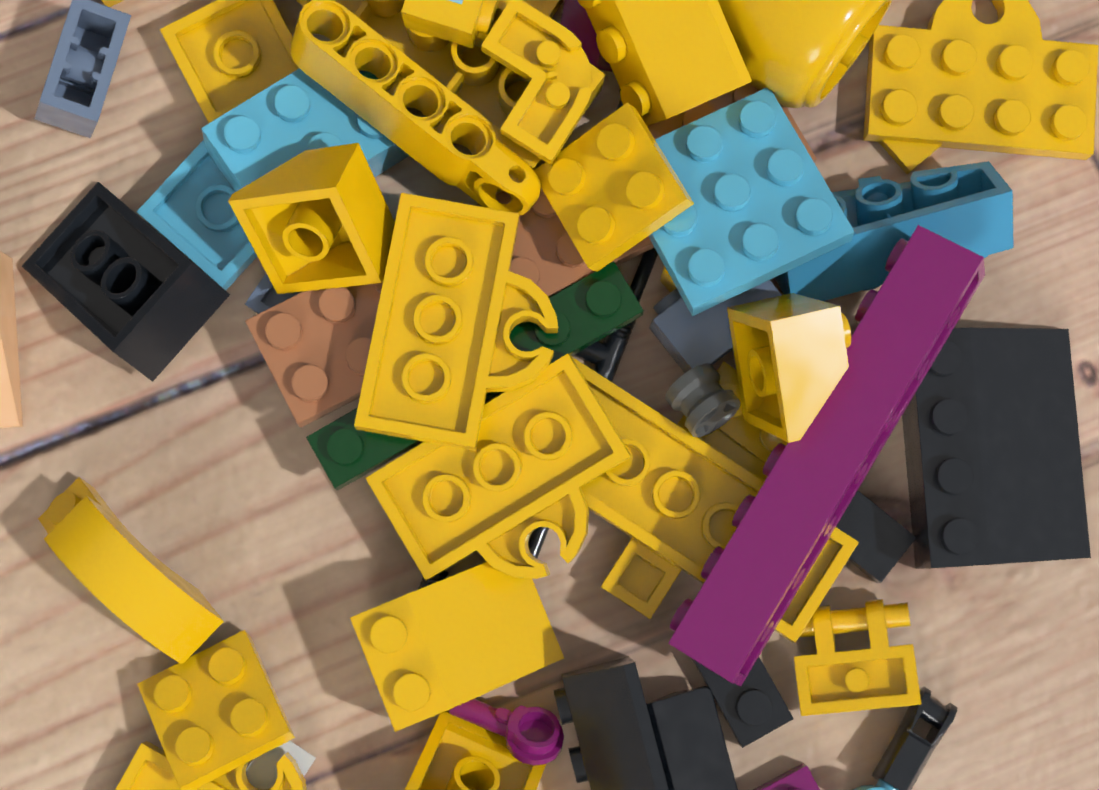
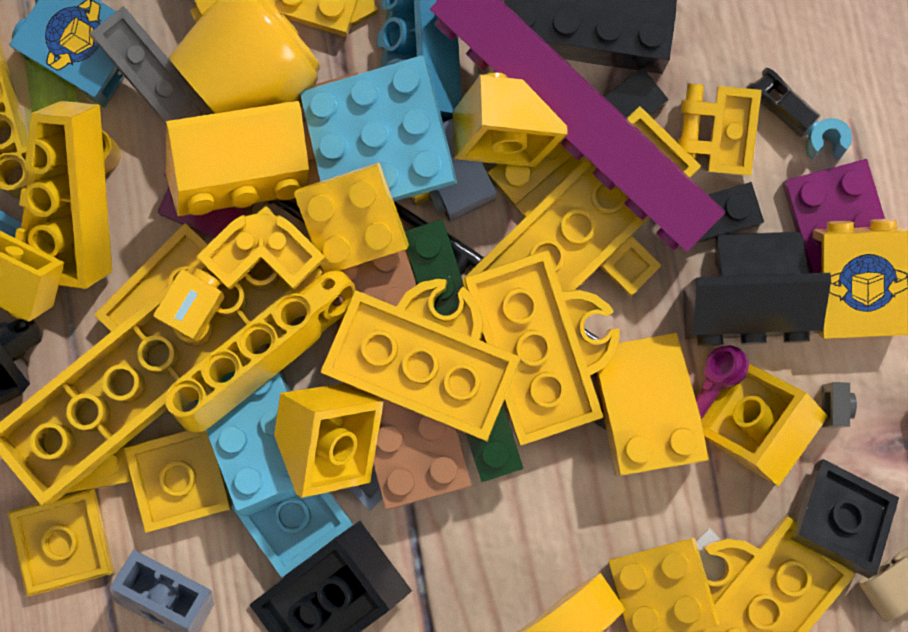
camera: 75 degrees left, 0 degrees up
dark grey wheel [665,363,741,437] -> none

